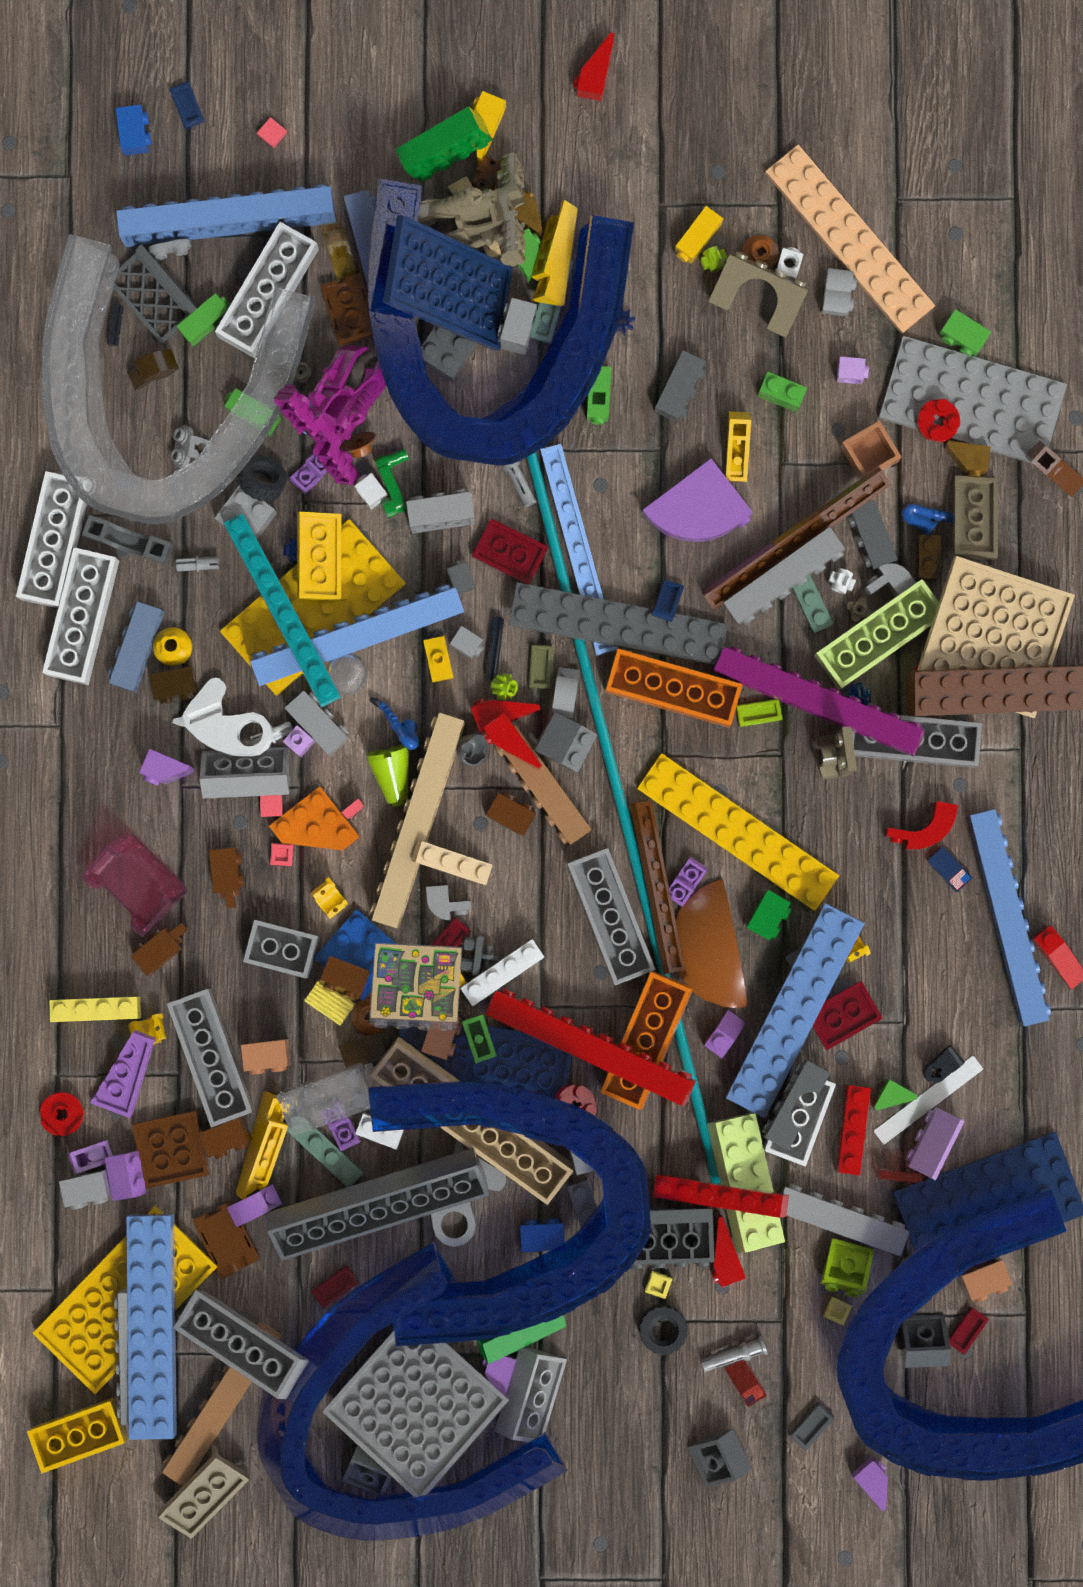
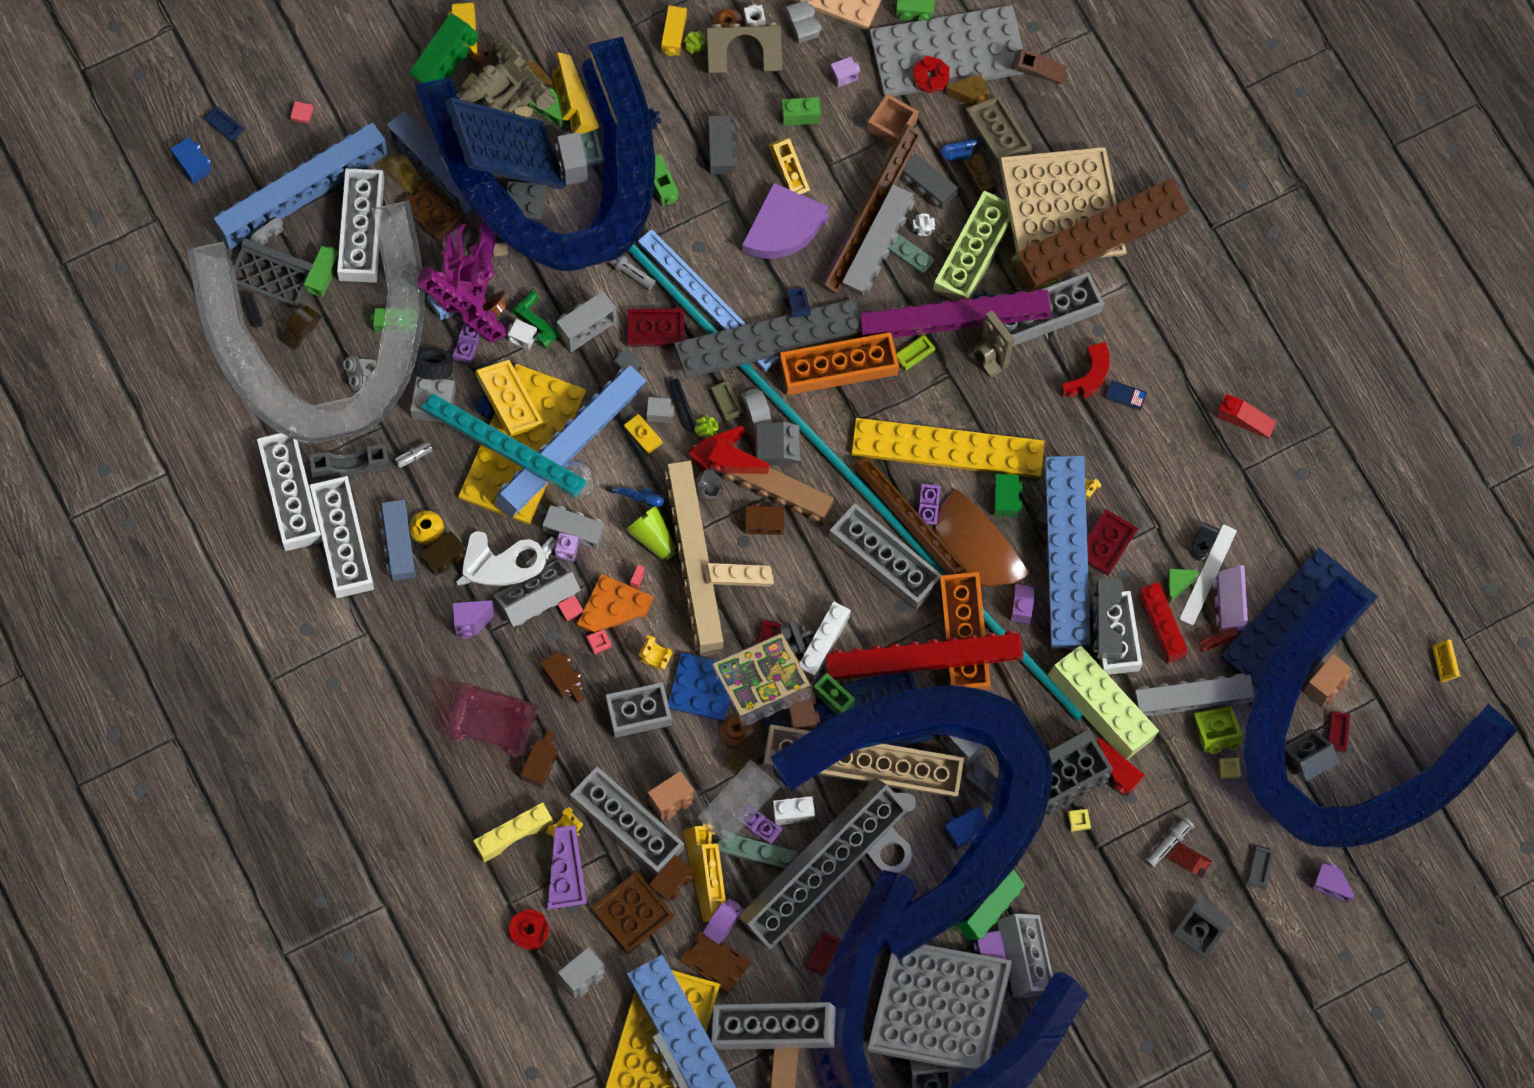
camera: 30 degrees left, 15 degrees down
medium lavender slope [68,1140,112,1174] -> none
medium lavender brick [105,1151,146,1201] -> none
light yellow brick [305,979,356,1026] -> none
reddish brown brick [319,956,370,1000] -> none
light grey brick [426,885,472,920] -> none
black tyre [639,1304,688,1355] -> none
red arch [653,1174,789,1218] -> none
light grey brick [864,564,916,598] -> none
medium blue brick [967,809,1051,1026] -> none

